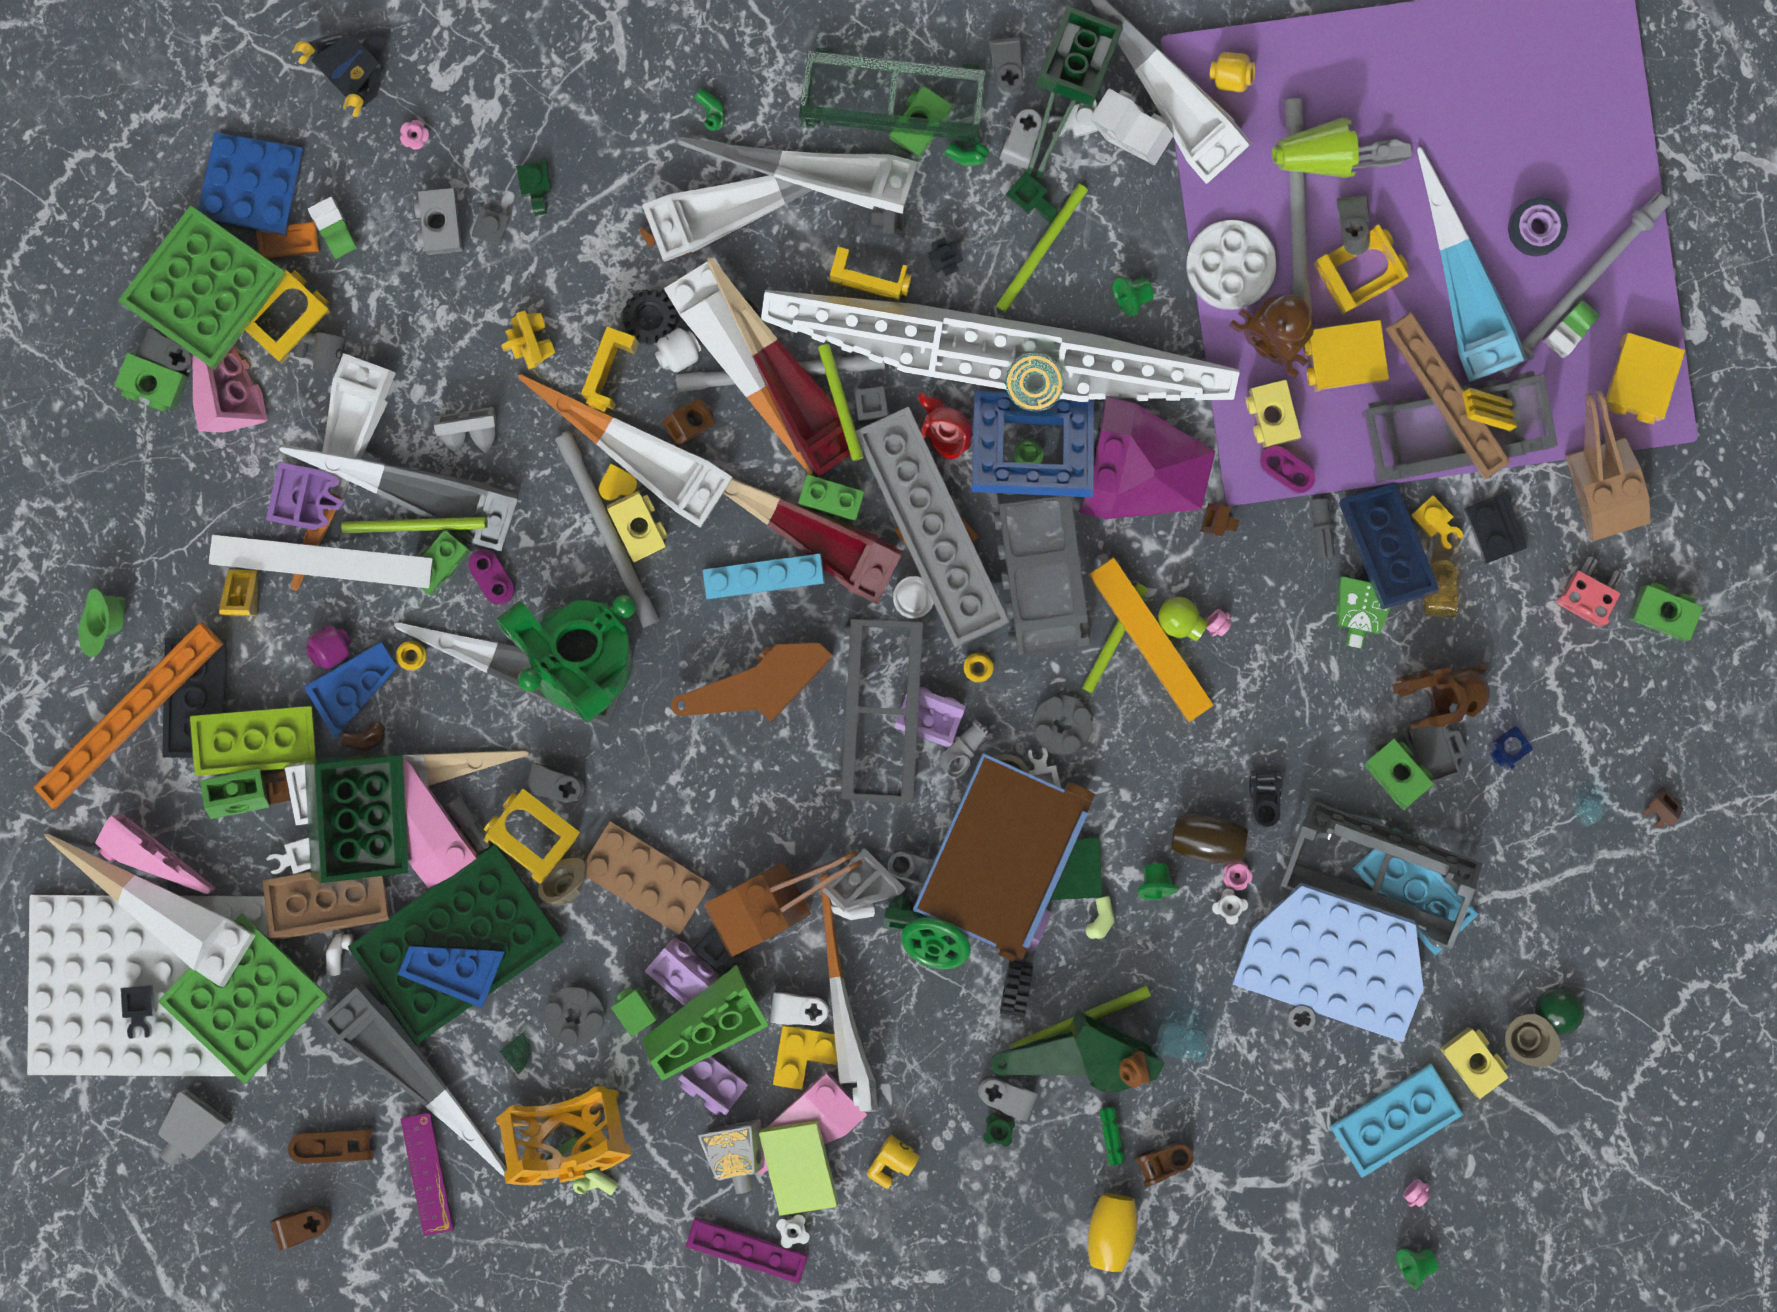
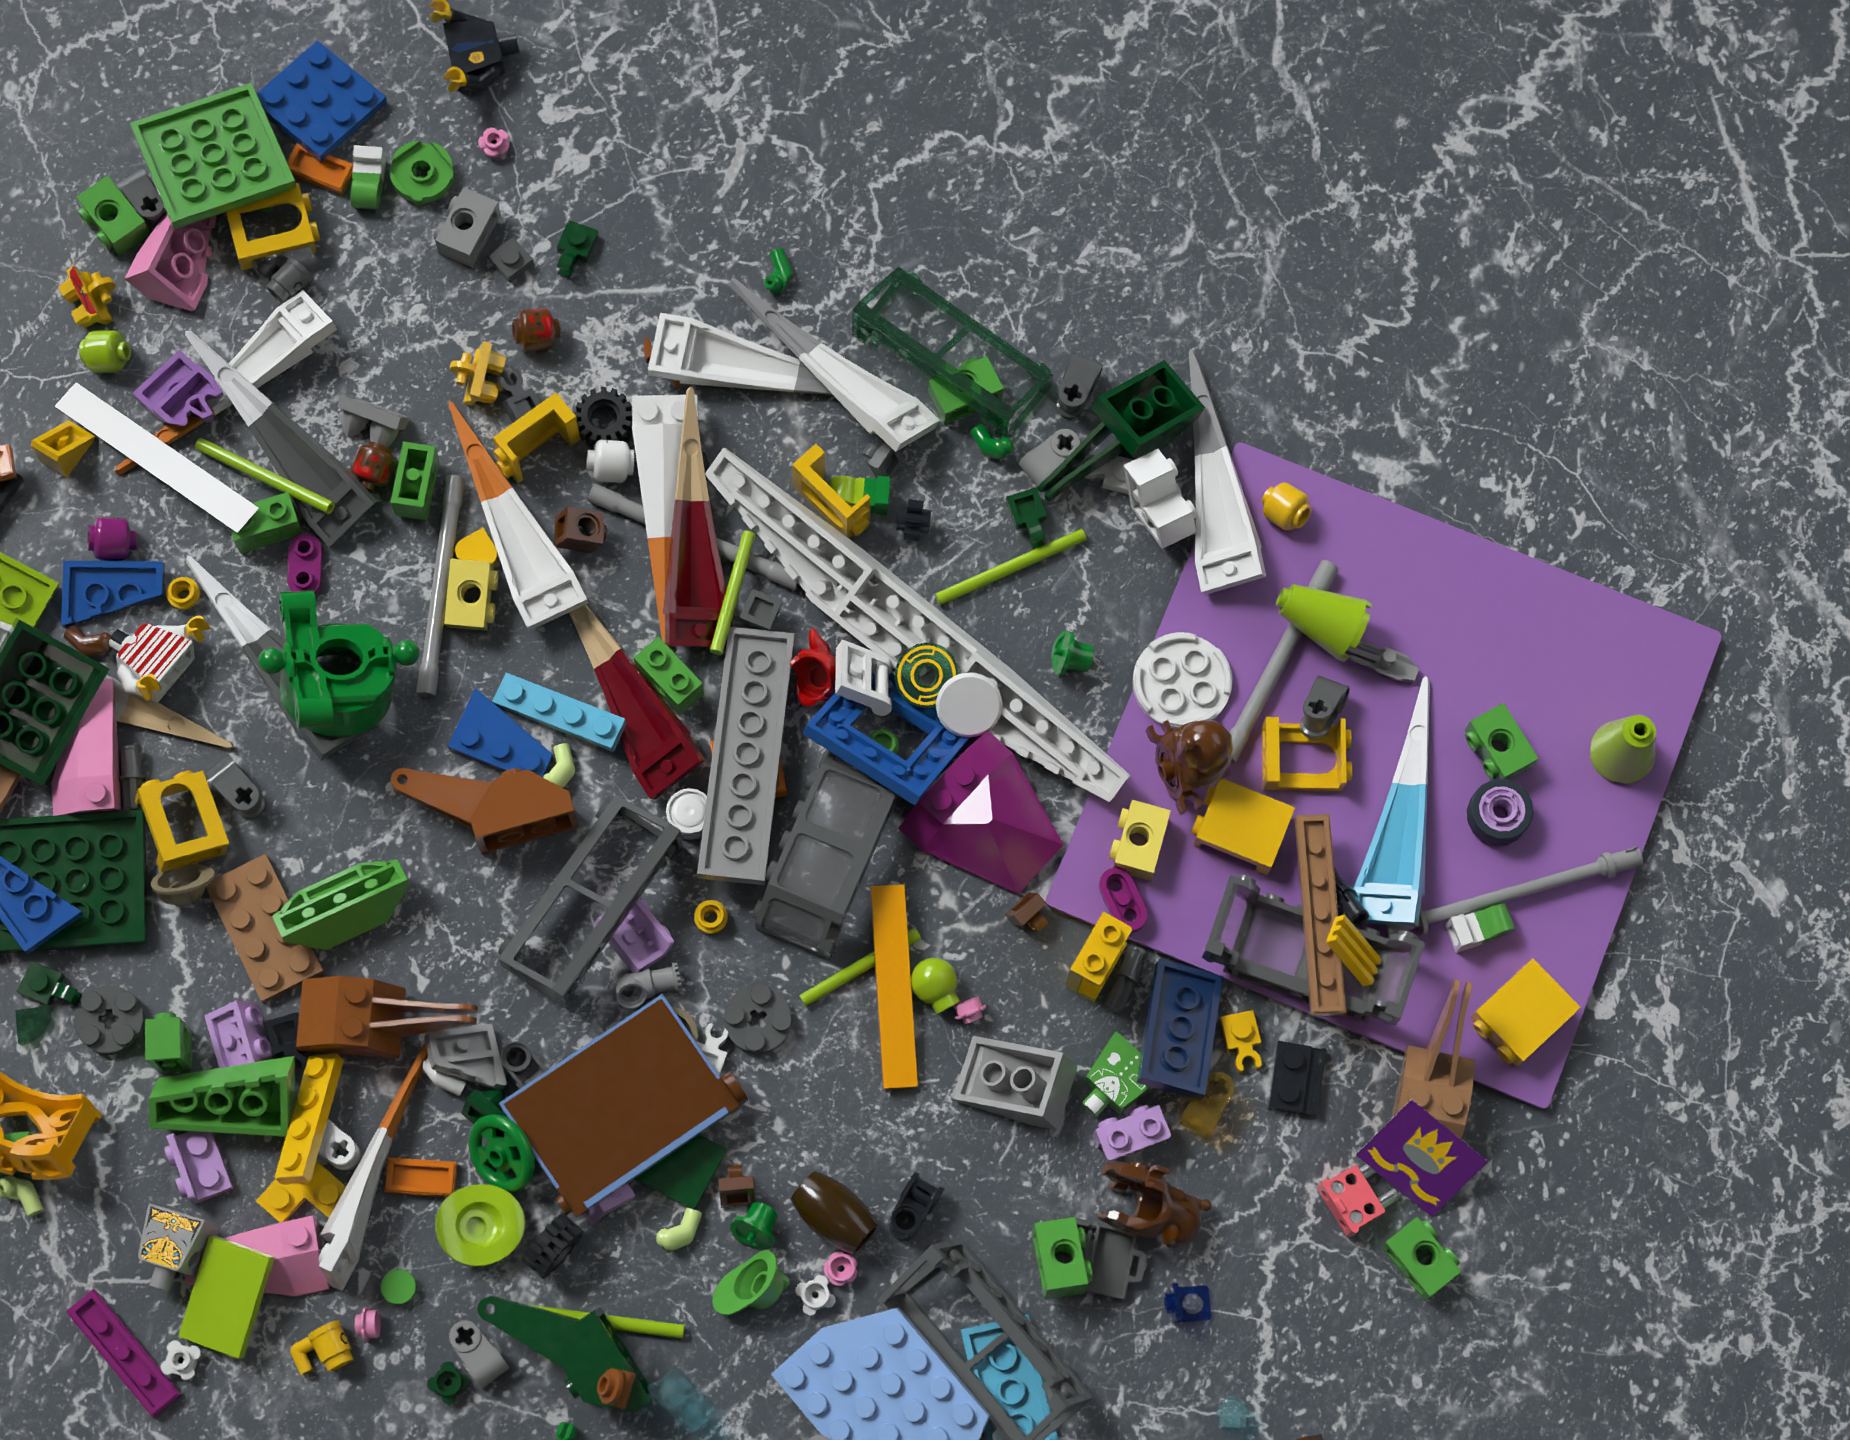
camera: 25 degrees right, 15 degrees down
none -> dark green plate [16,961,82,1007]
none -> yellow hips [58,265,116,328]
none -> lime head [79,330,131,373]
none -> torso [109,616,211,703]
none -> bright green wedge [272,859,409,950]
none -> yellow plate [274,1053,344,1185]
none -> reddish brown head [350,441,398,492]
none -> bright pink plate [355,1307,381,1341]
none -> bright green tile [381,1269,417,1305]
none -> orange tile [384,1158,458,1197]
none -> bright green plate [390,141,455,206]
none -> bright green brick [391,441,440,520]
none -> lime hat [435,1184,525,1267]
none -> blue wing [448,688,554,777]
none -> black plate [496,370,541,423]
none -> reddish brown head [512,308,560,351]
none -> yellowish green arm [543,743,575,788]
none -> bright green piece [712,1250,790,1315]
none -> reddish brown tile [718,1165,755,1208]
none -> leg [830,476,890,515]
none -> white plate [835,640,892,716]
none -> white piece [936,673,1003,737]
none -> light grey slope [953,1036,1078,1130]
none -> yellow panel [1065,911,1132,1003]
none -> lavender bracket [1093,1105,1171,1161]
none -> black pin [1334,867,1369,927]
none -> dark purple sticker [1356,1099,1488,1217]
none -> bright green brick [1464,703,1539,780]
none -> lime cone [1590,715,1656,784]

